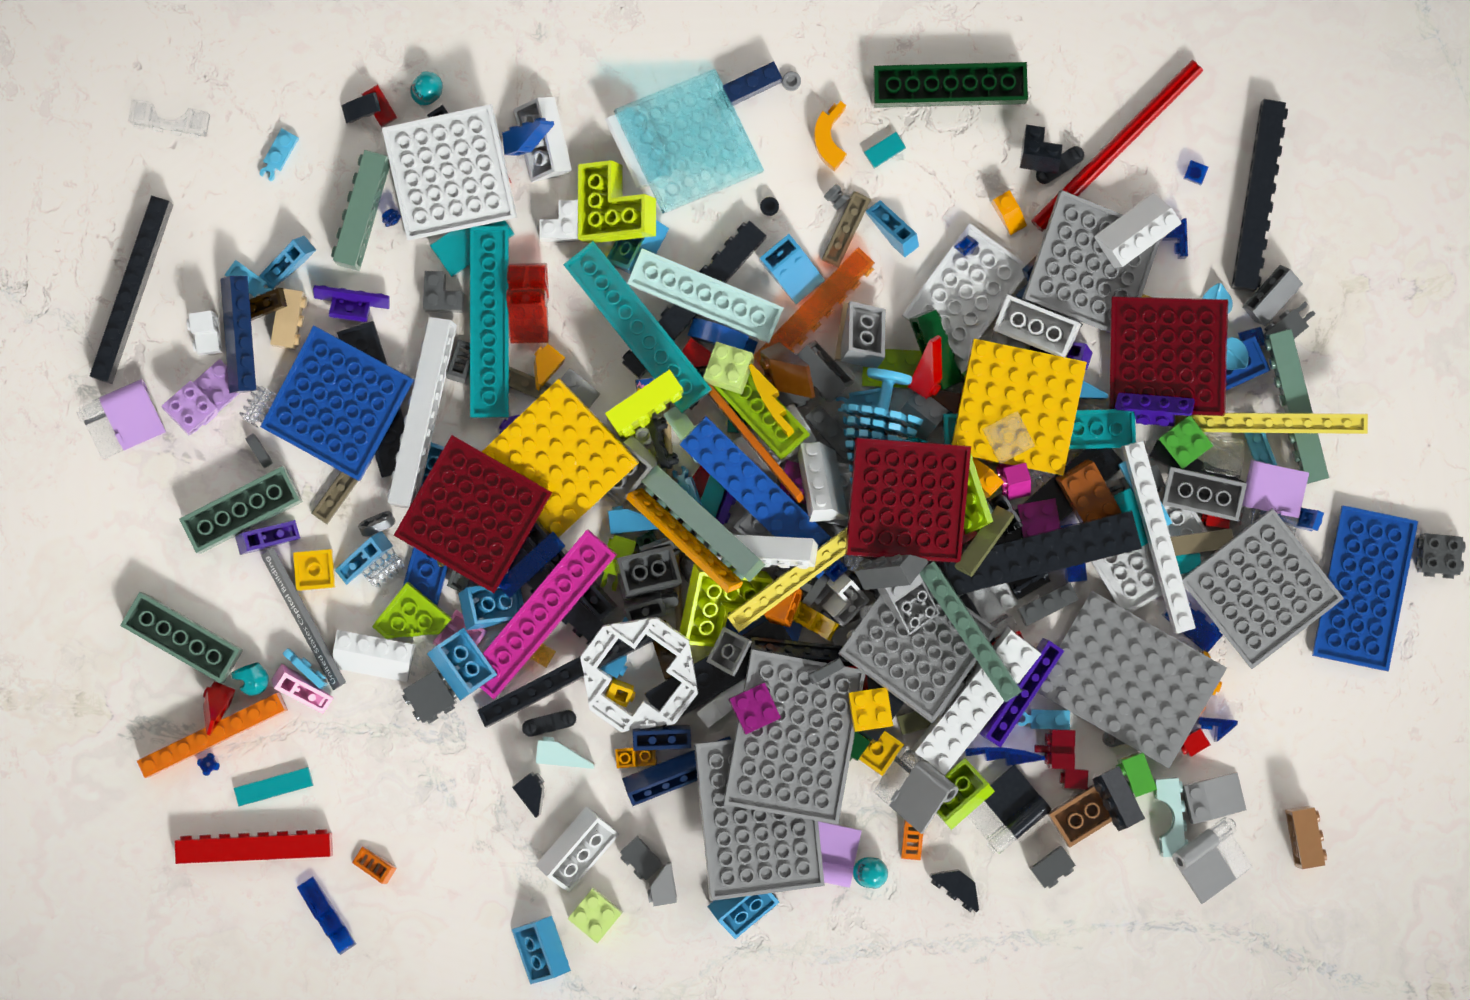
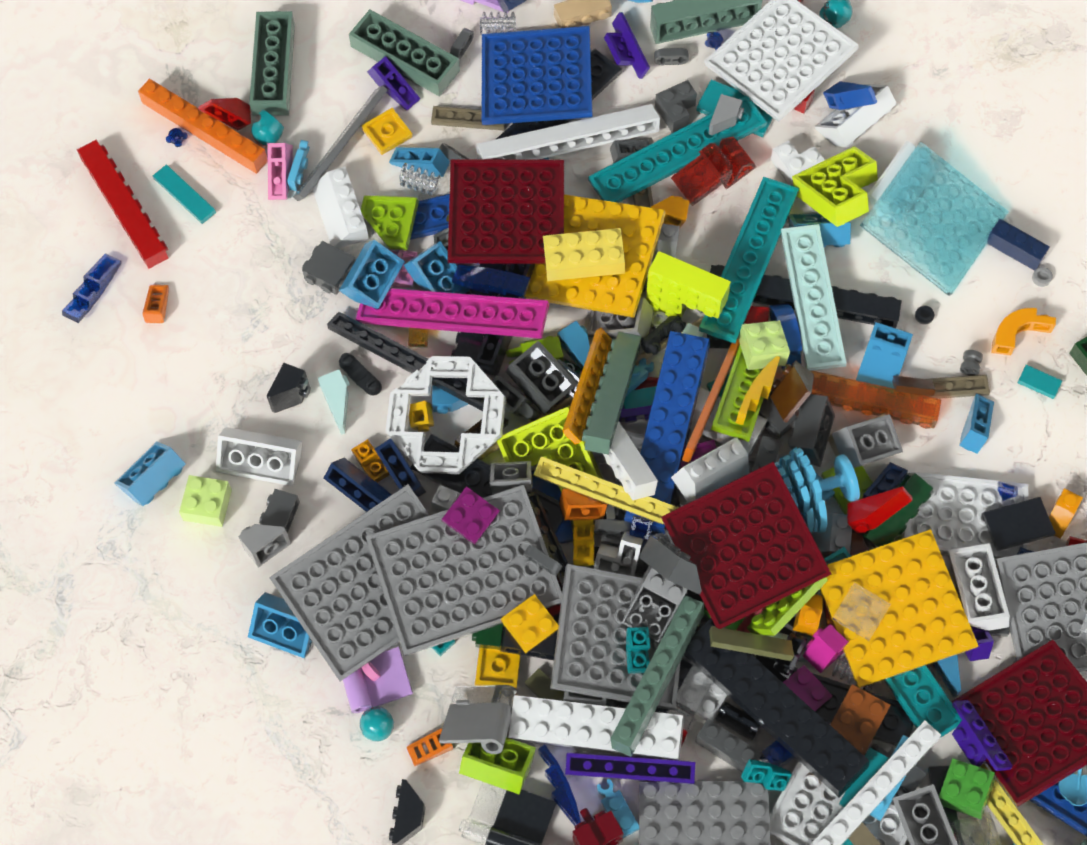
camera: 60 degrees right, 20 degrees down
none -> bright pink tile [361,662,381,681]
none -> light yellow brick [543,228,625,281]
none -> teal slope [626,627,650,674]
none -> dark grey beam [654,48,689,65]
none -> light grey slope [709,94,744,135]
none -> teal slope [741,759,792,791]
none -> dark blue plate [863,462,908,498]
none -> reddish brown tile [892,376,935,396]
none -> black tile [982,497,1055,551]

